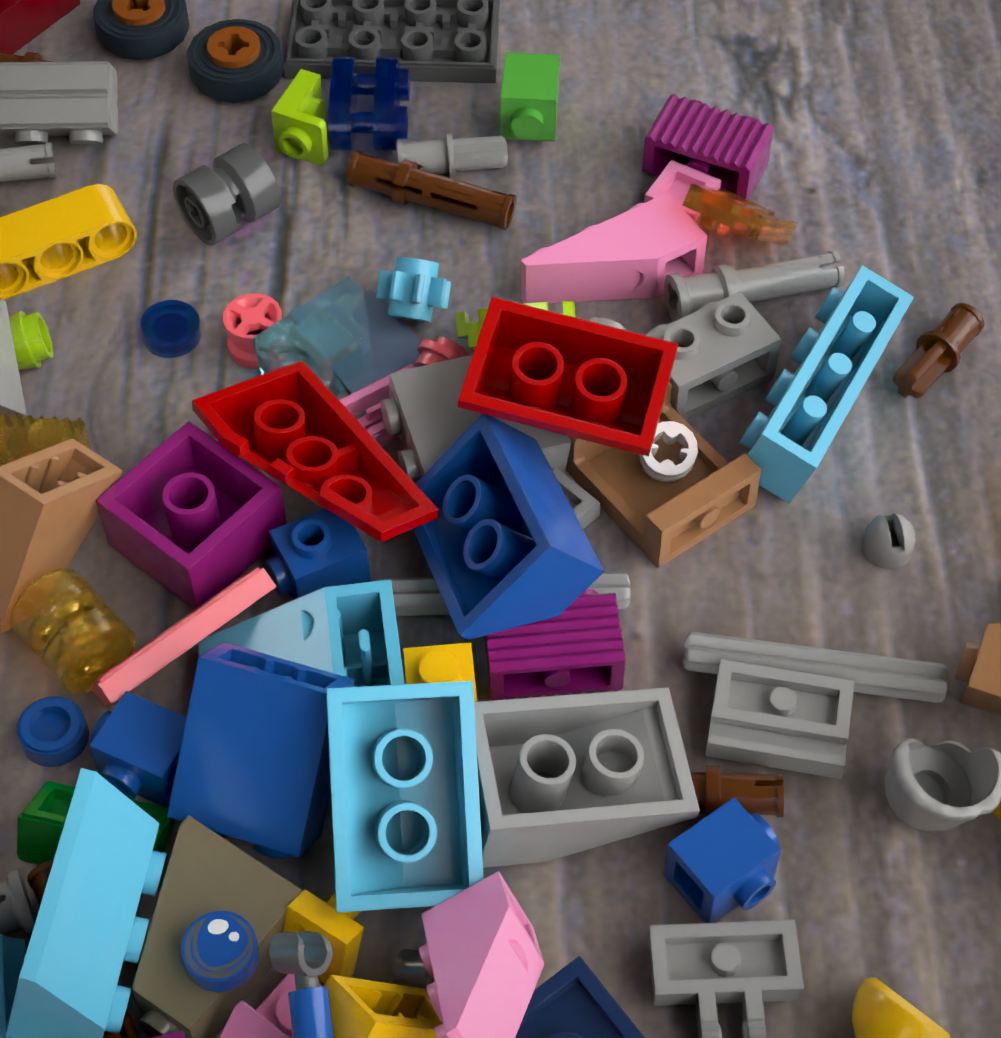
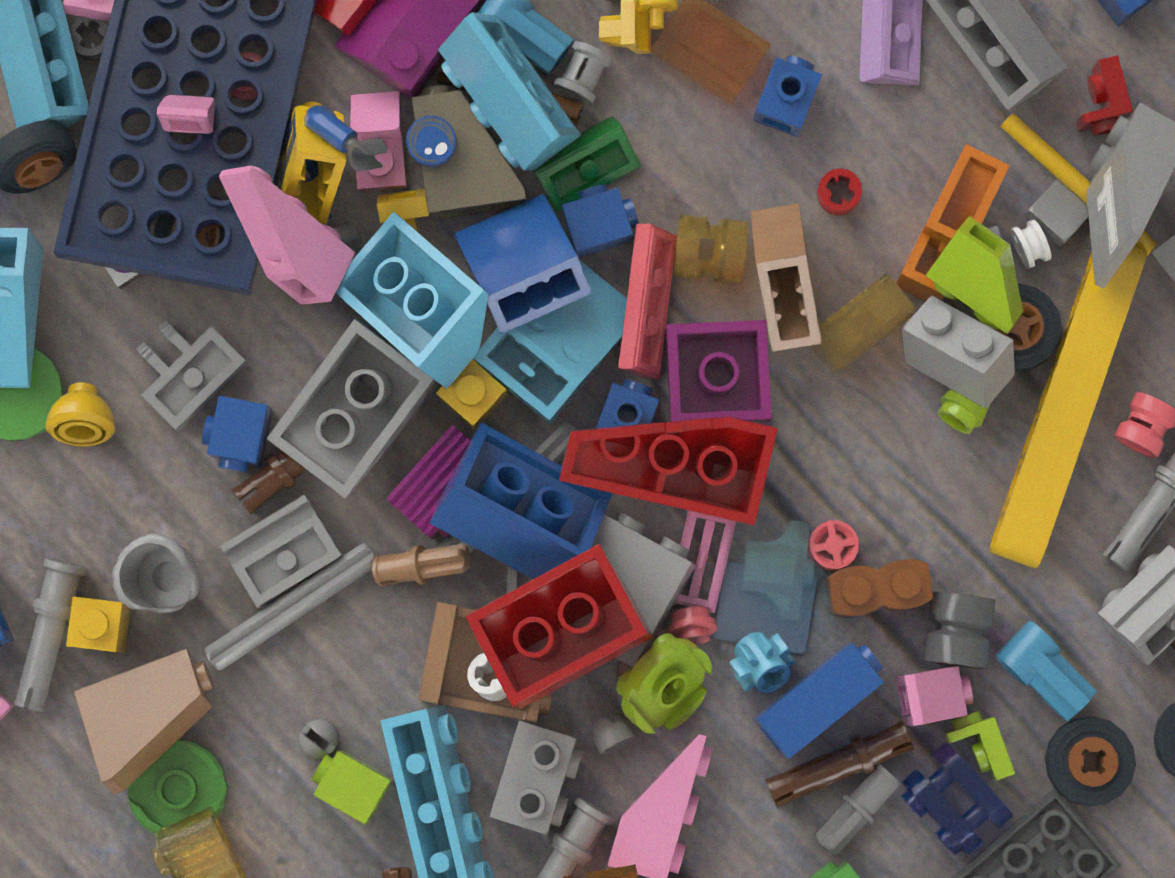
camera: 140 degrees right, 30 degrees up
blue tile [17,696,89,767] -> none
clear blue tile [140,300,201,358] -> none
none -> lime brick [312,750,394,825]
none -> medium nougat axle [372,544,471,587]
none -> blue brick [752,643,884,759]
none -> dark orange brick [824,559,933,618]
none -> bright pink slope [895,666,973,726]
none -> dark azure piece [994,620,1097,721]

